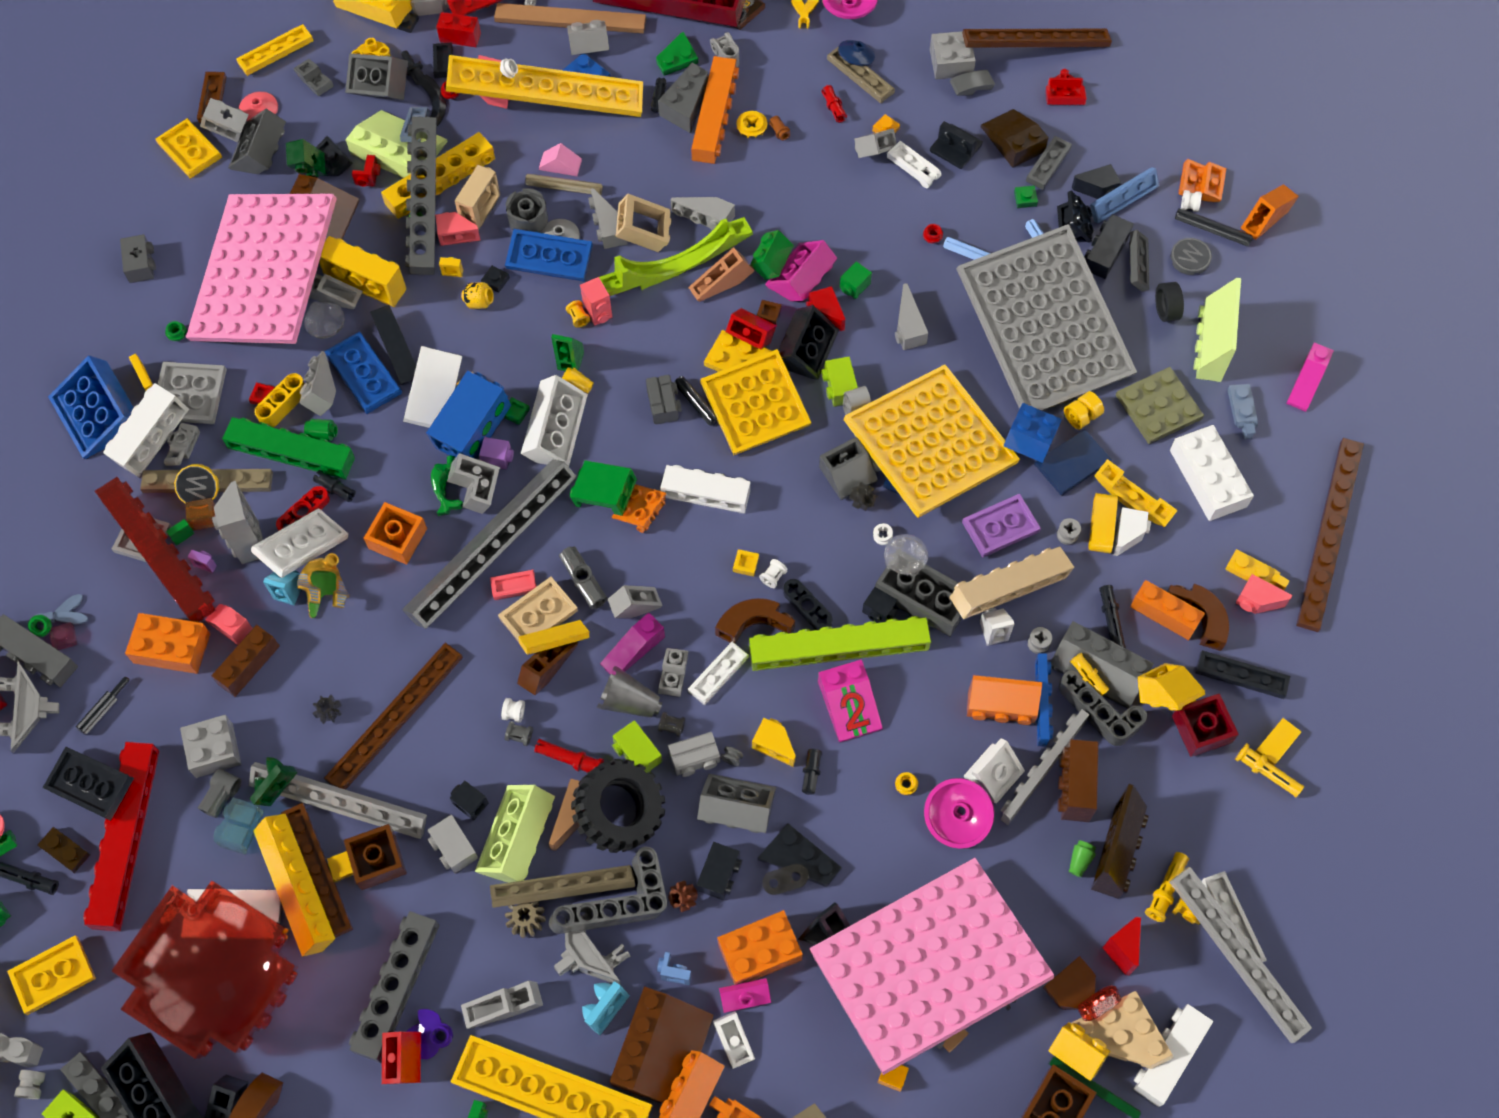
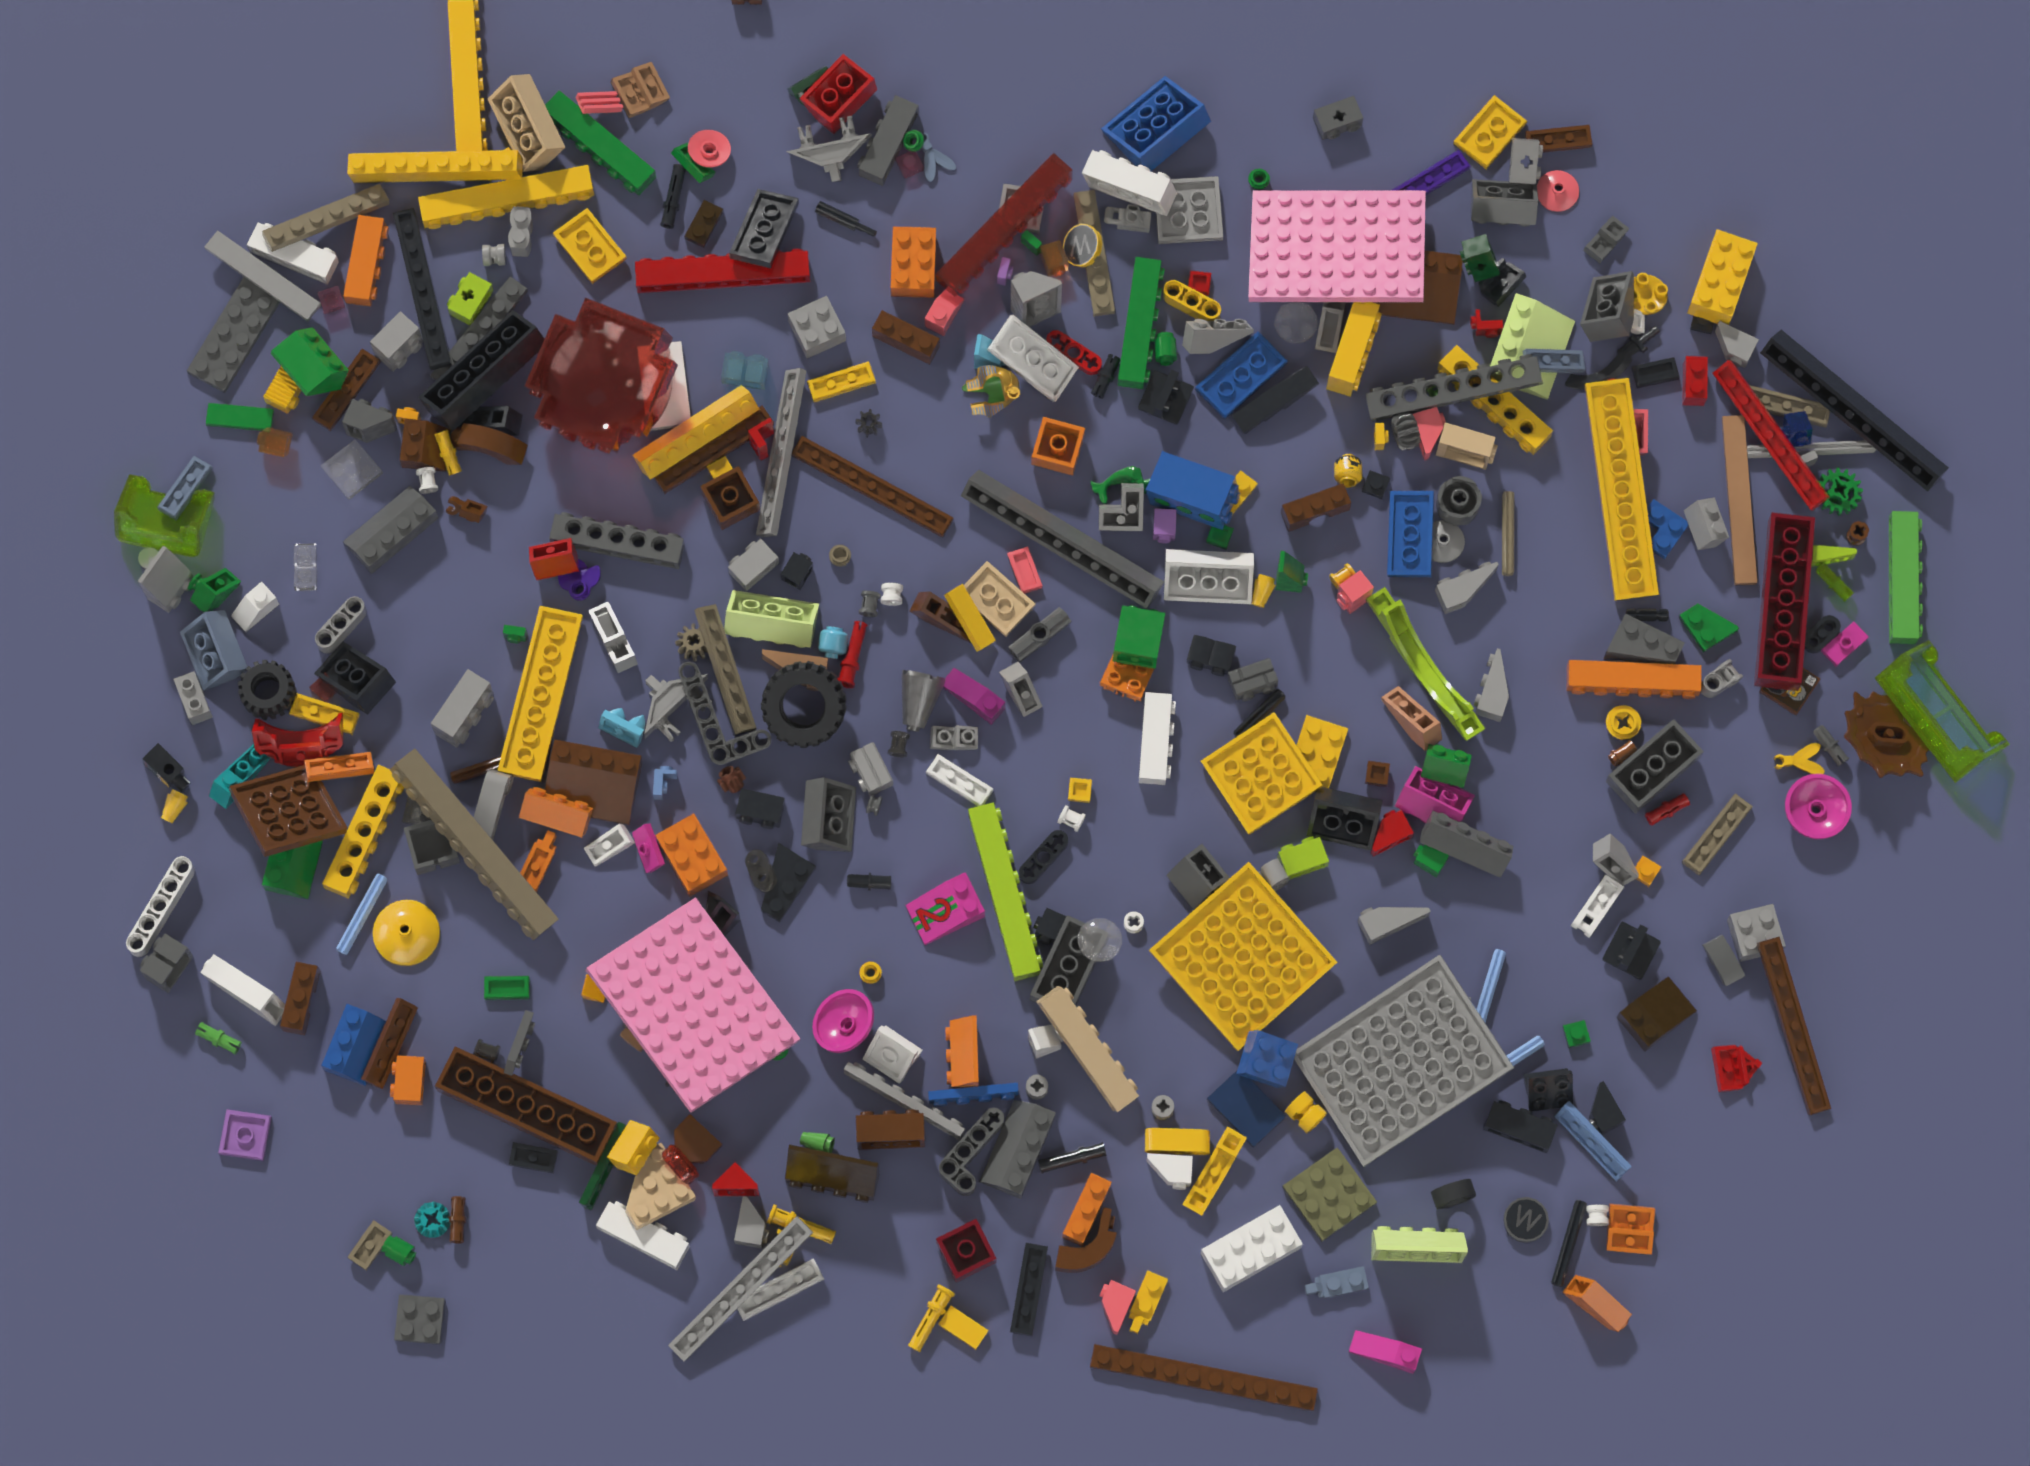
camera: 80 degrees right, 10 degrees up
yellow tile [129,354,153,391] -> none
dark grey piece [198,769,242,818] -> none
yellow plate [236,24,314,76] -> none
dark green tile [250,757,297,806] -> none
white tile [403,346,462,428] -> none
white plate [500,59,518,79] -> none
bright pink slope [539,143,582,176] -> none
lime brick [612,720,662,773] -> none
tan window [616,194,671,252] -> none
reddish brown arch [715,598,795,644] -> none
red brick [725,308,777,349] -> none
yellow slope [752,718,796,767] -> none
dark blue dish [838,40,875,66] -> none
clear smoke gear [849,483,877,511] -> none
red plate [923,224,943,243] -> none
medium lavender plate [962,494,1041,558] -> none
dark grey plate [1026,136,1072,190] -> none
yellow pin [1070,653,1110,696] -> none
dark grey plate [1129,230,1149,292] -> none
yellow slope [1138,663,1205,711] -> none
none -> light grey slope [734,1196,769,1249]
none -> red panel [748,418,774,461]
none -> yellow tile [807,361,876,403]
none -> medium azure head [818,626,848,659]
none -> dark tan plate [829,545,851,567]
none -> black bracket [1138,370,1194,425]
none -> black brick [1187,635,1236,676]
none -> reddish brown arch [1281,483,1351,532]
none -> dark purple tile [1391,149,1471,195]
none -> dark grey gear [1391,412,1421,450]
none -> dark grey brick [1420,811,1514,878]
none -> dark grey brick [1606,719,1704,814]

